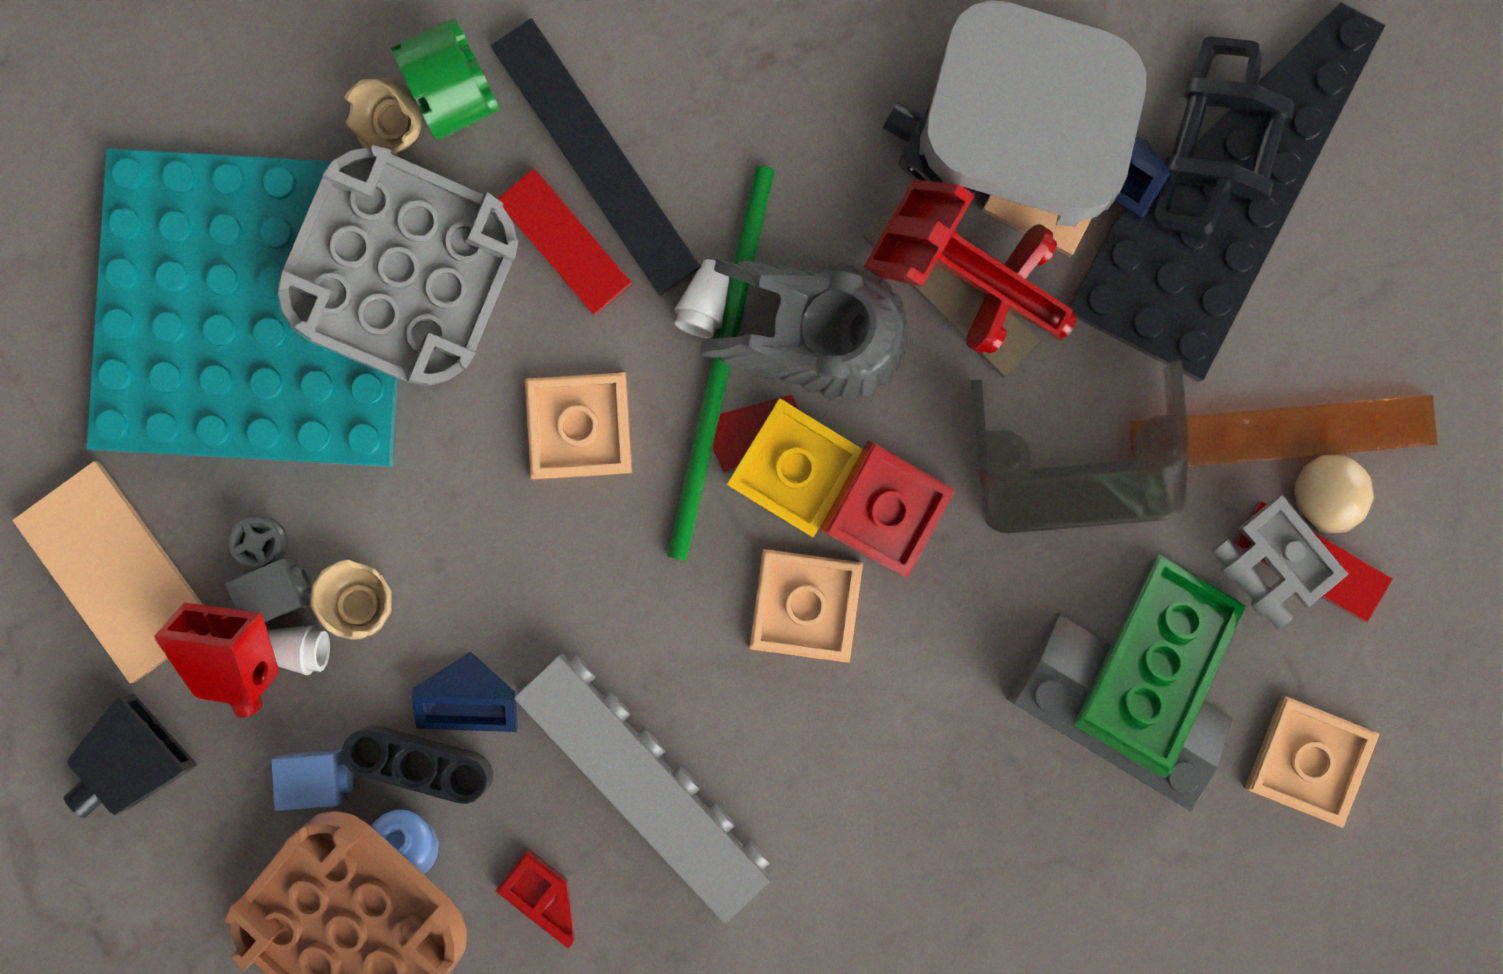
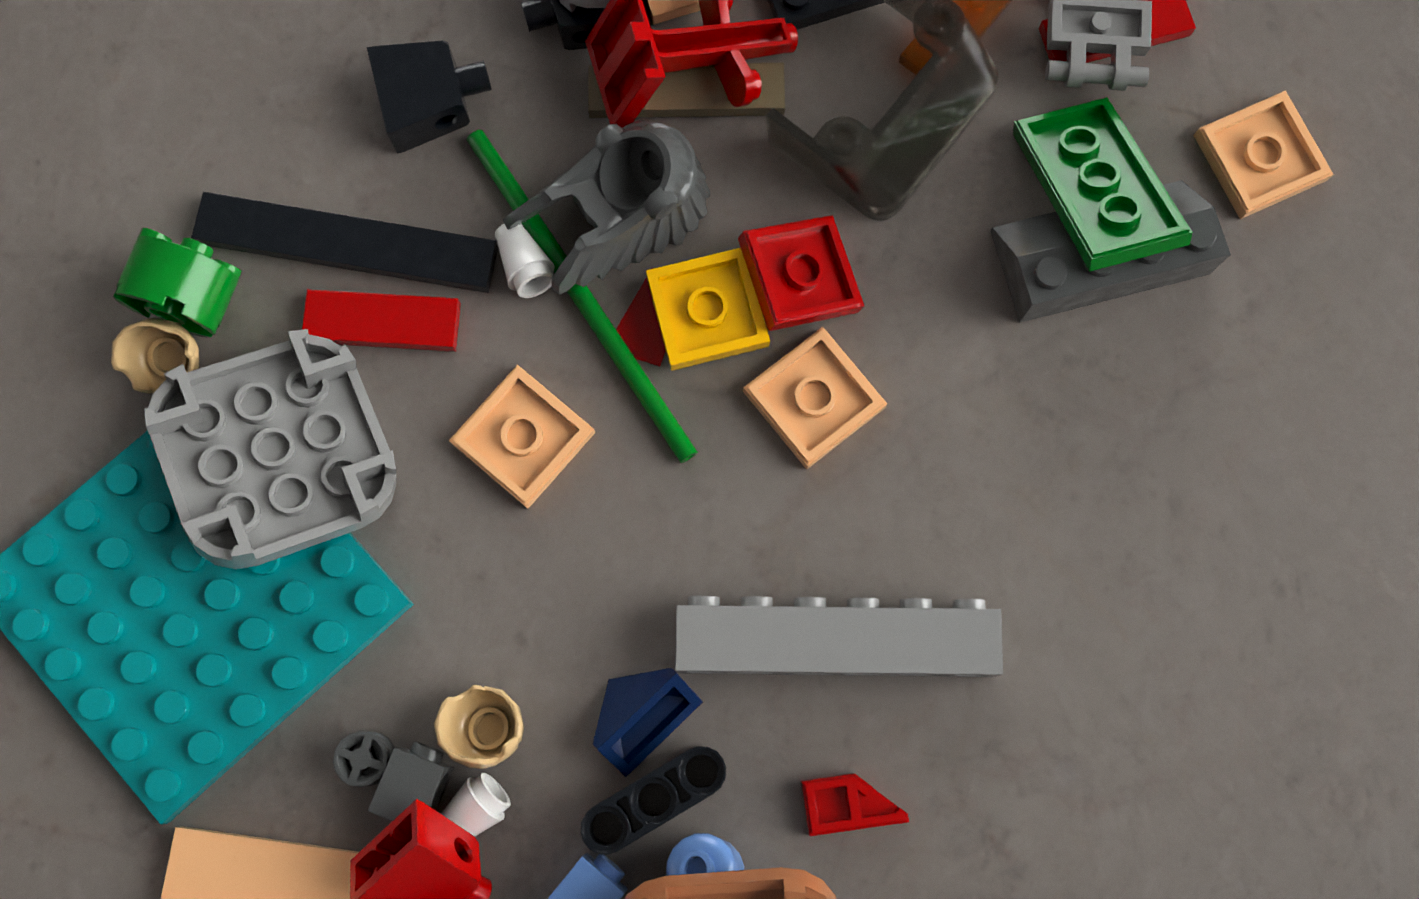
camera: 45 degrees left, 10 degrees down
none -> black torso [367,40,492,154]

